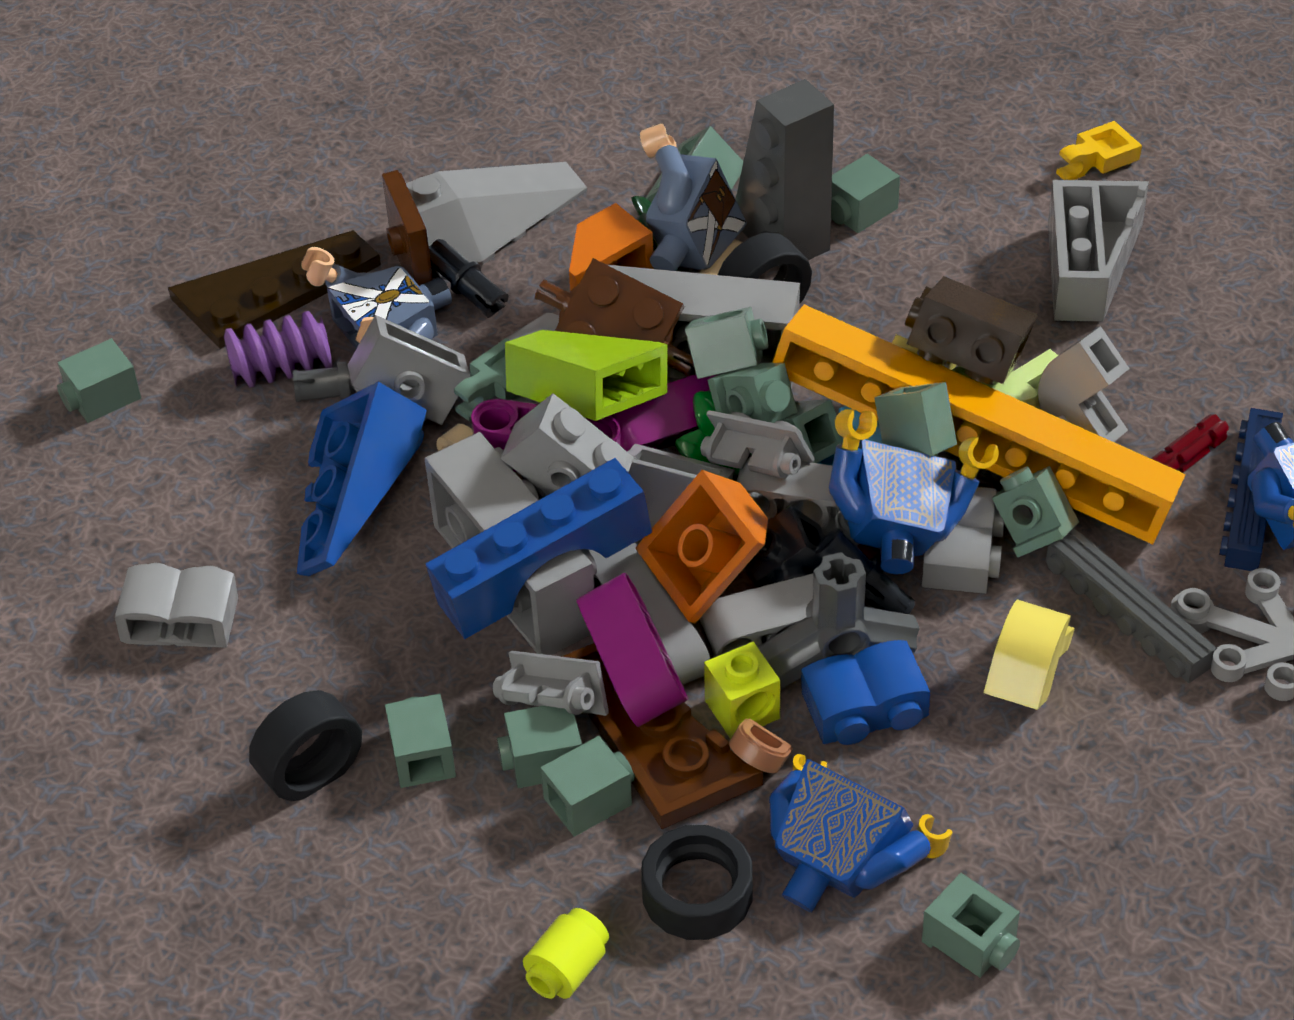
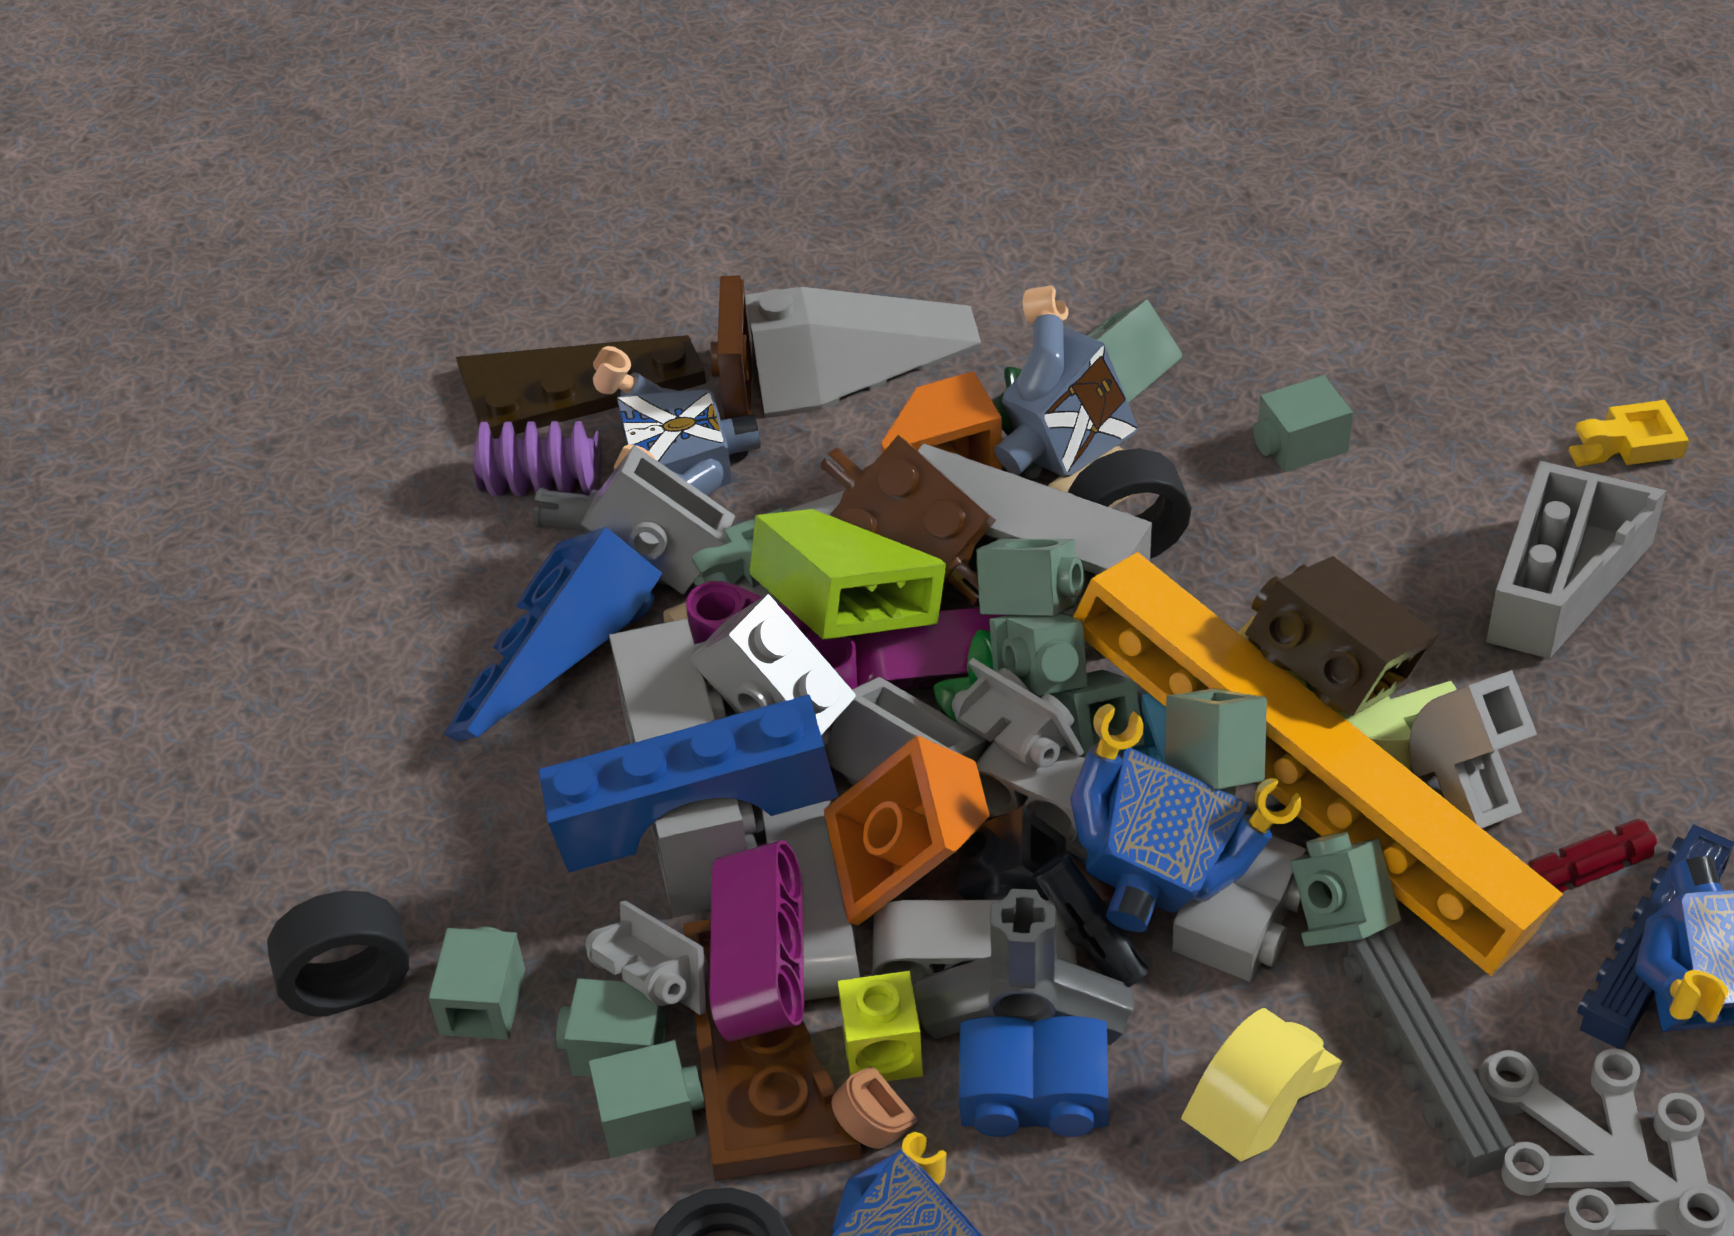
camera: 20 degrees right, 0 degrees up
sand green brick [57,338,141,423] -> none
light grey brick [115,563,238,648] -> none
black axle [429,239,509,318] -> none
dark grey wedge [735,79,834,268] -> none

